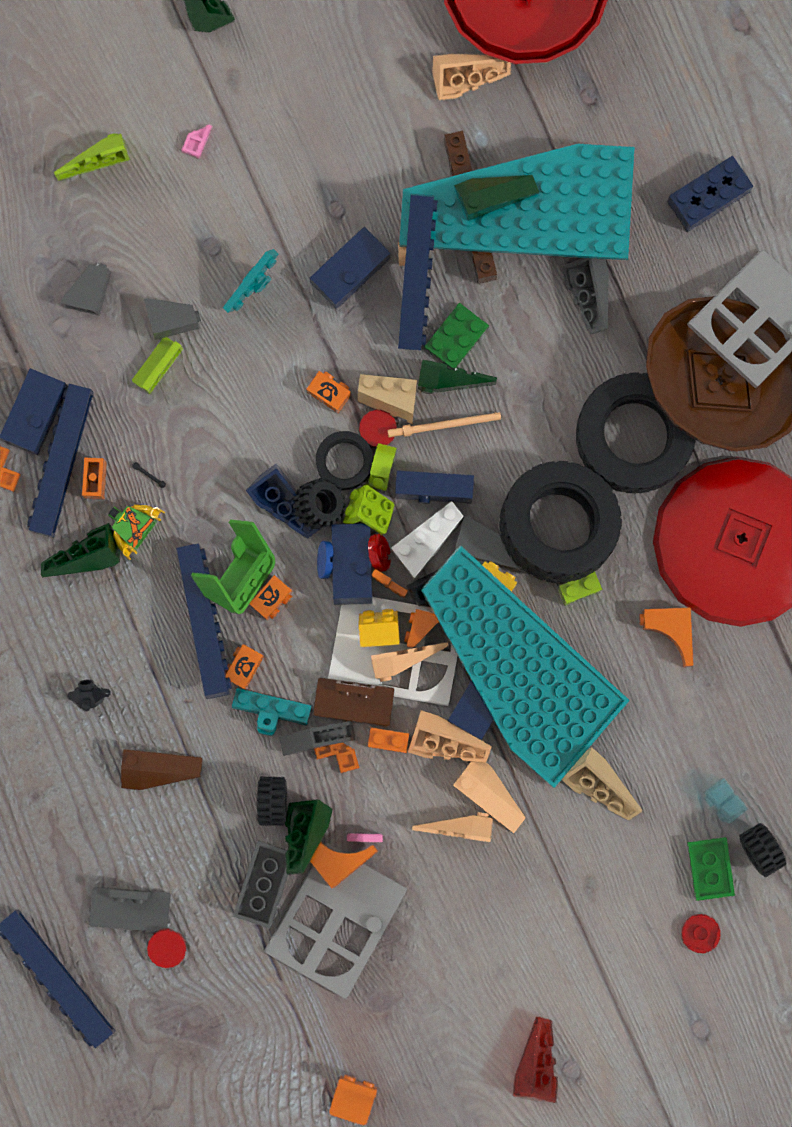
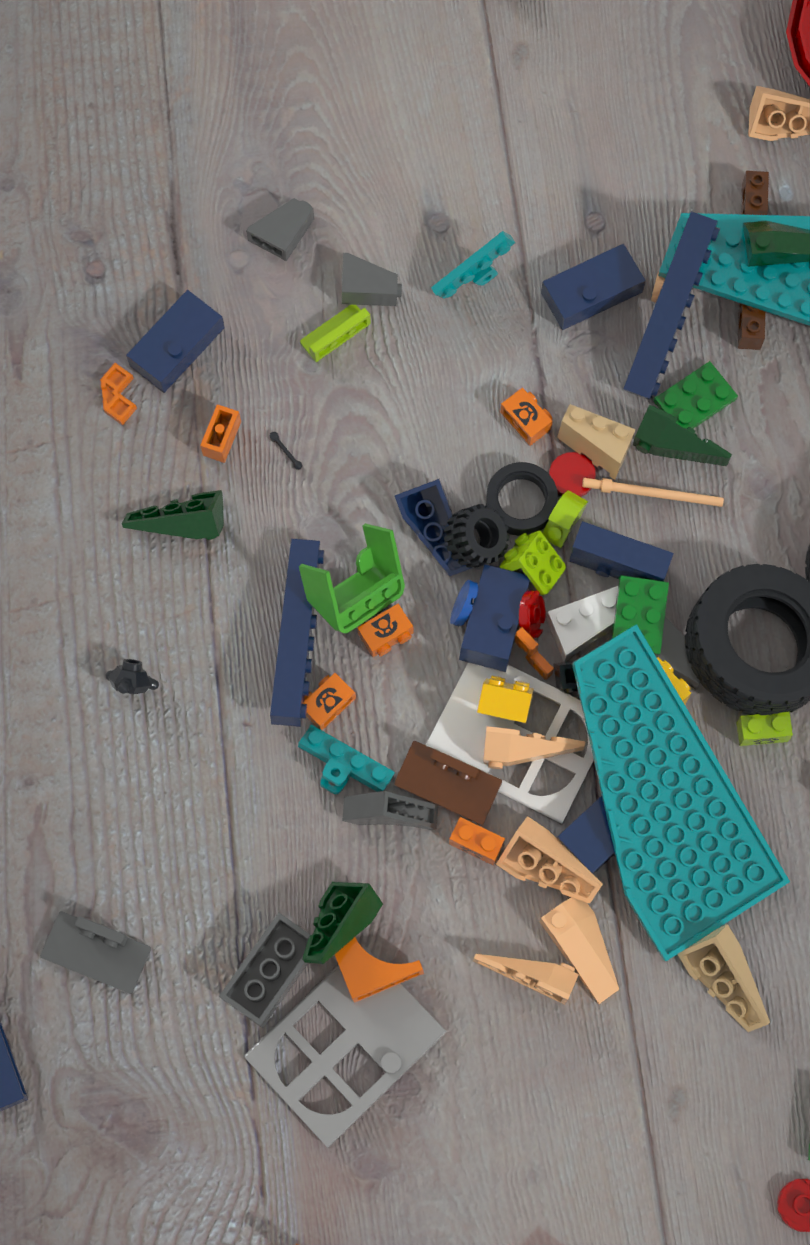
camera: 15 degrees right, 10 degrees down
dark blue brick [27,384,94,538] -> none
lime wedge [54,133,130,181] -> none
torso [108,505,165,560] -> none
reddish brown wedge [121,749,203,790] -> none
red tile [147,928,187,968] -> none
bright pink tile [181,125,212,159] -> none
black tyre [257,777,287,826] -> none
orange tile [314,743,359,773] -> none
bright pink tile [347,833,383,842] -> none
orange arch [404,609,439,648] -> none
none -> green plate [612,576,669,655]

